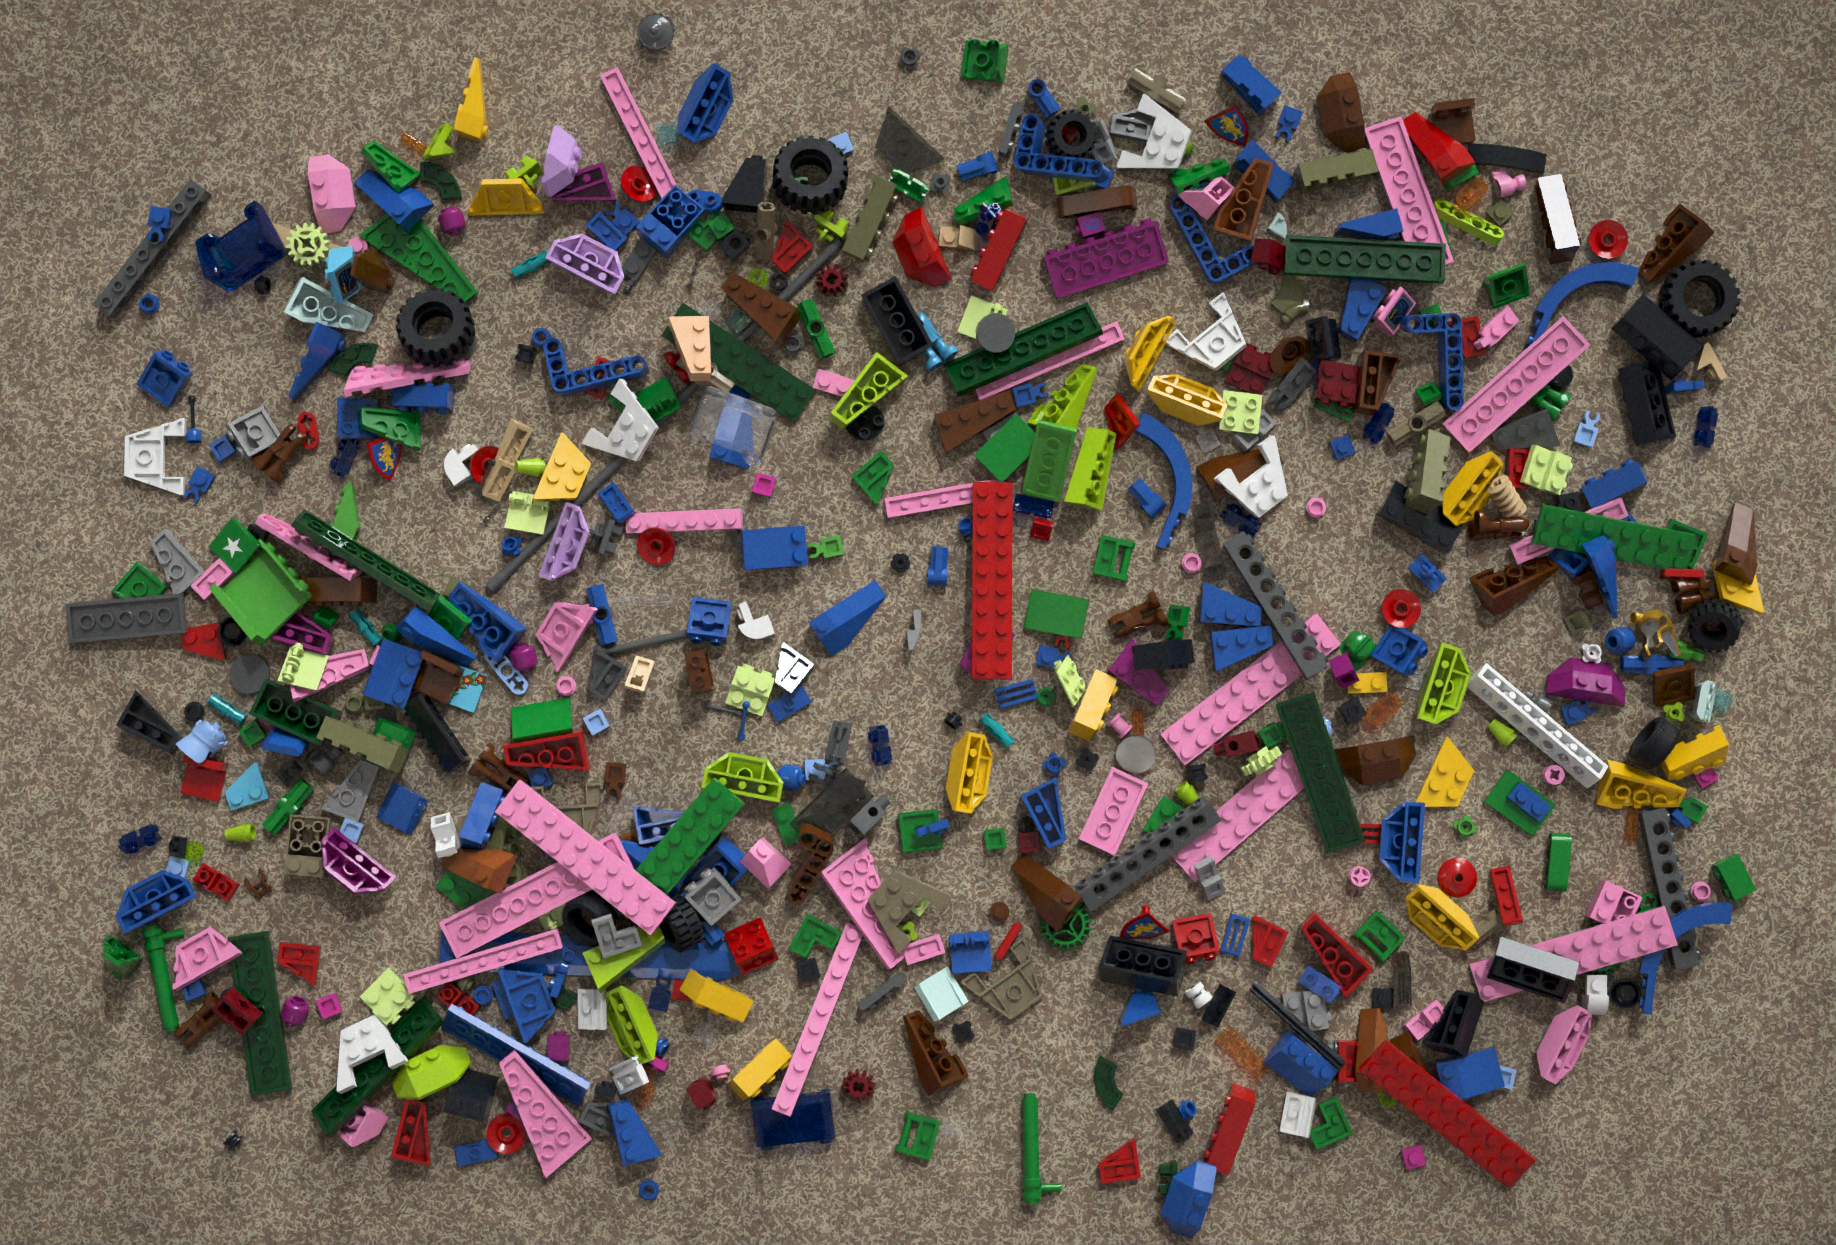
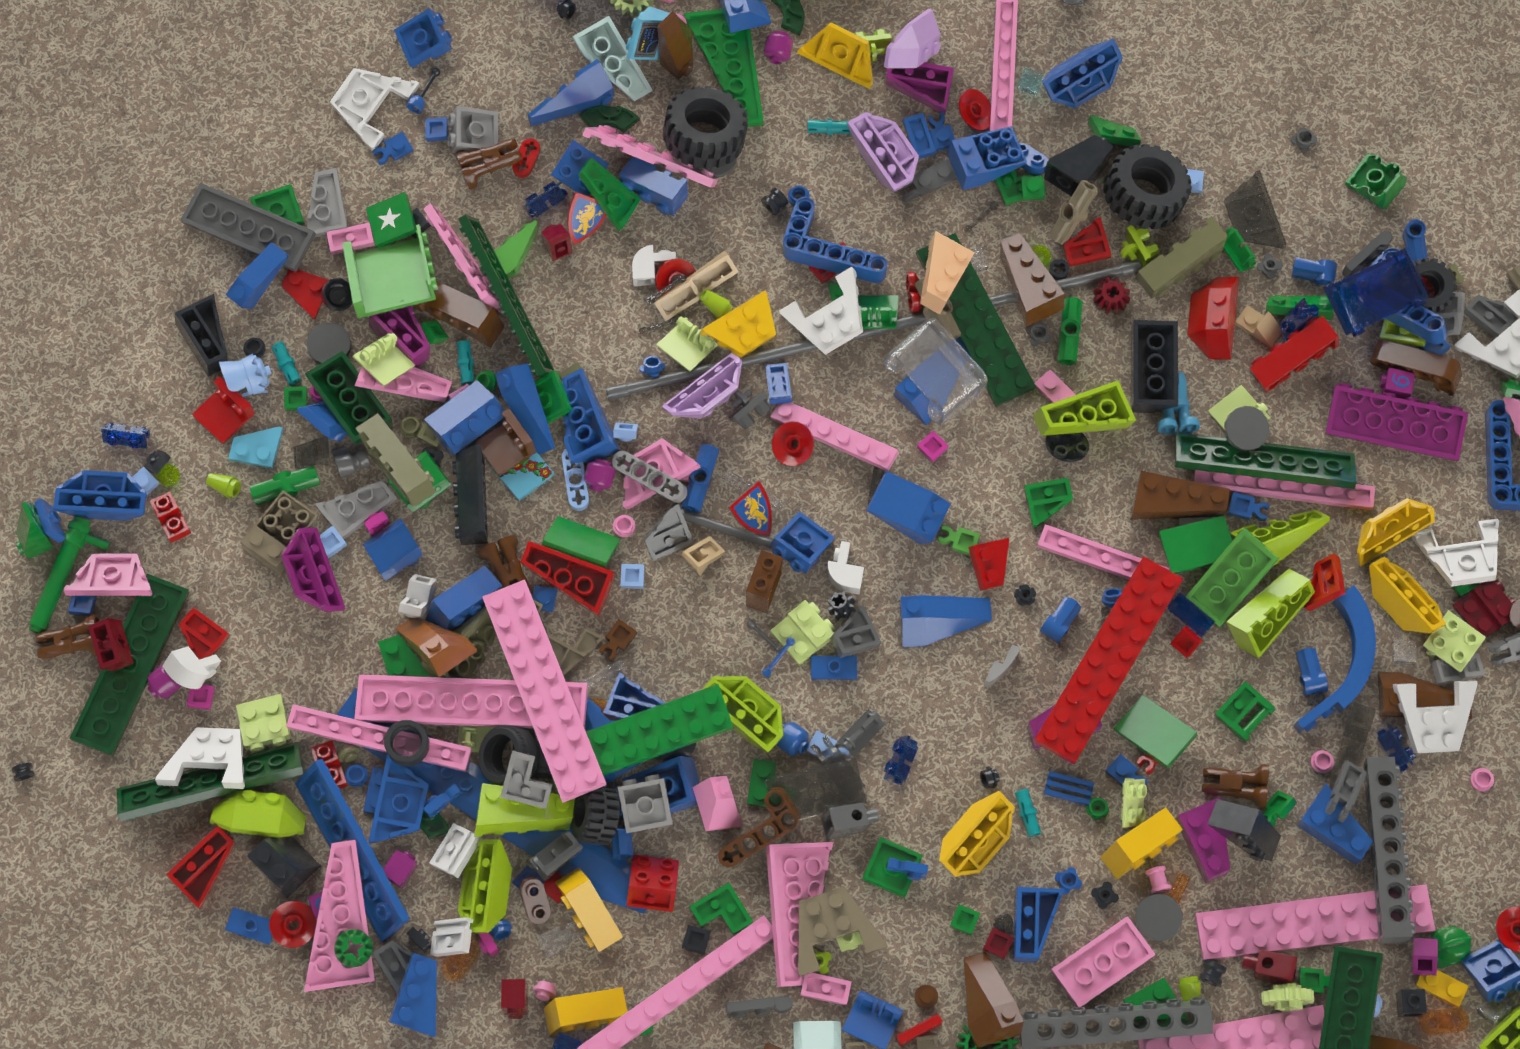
camera: 30 degrees right, 15 degrees down
reddish brown piece [244,869,272,899] -> none
bright pink slope [337,1102,388,1147] -> none
black brick [719,229,751,262] -> none
clear light blue plate [724,308,751,334] -> none
blue wedge [1209,626,1273,672] -> none
none -> blue plate [34,498,66,543]
none -> white brick [162,646,221,689]
none -> blue slope [225,243,289,309]
none -> green gear [334,929,373,968]
none -> dark pink plate [364,511,390,536]
none -> black tyre [384,720,430,766]
none -> plate [519,877,551,924]
none -> dark grey hinge [528,831,583,881]
none -> dark red slope [541,223,573,261]
none -> light grey beam [612,451,687,503]
none -> light blue plate [613,423,638,442]
none -> shield [728,480,772,536]
none -> black gear [827,591,856,620]
none -> red wing [968,538,1009,591]
none -> green wing [1088,115,1141,146]
none -> clear blue windscreen [1323,248,1430,338]
none -> dark grey hinge [1325,760,1367,822]

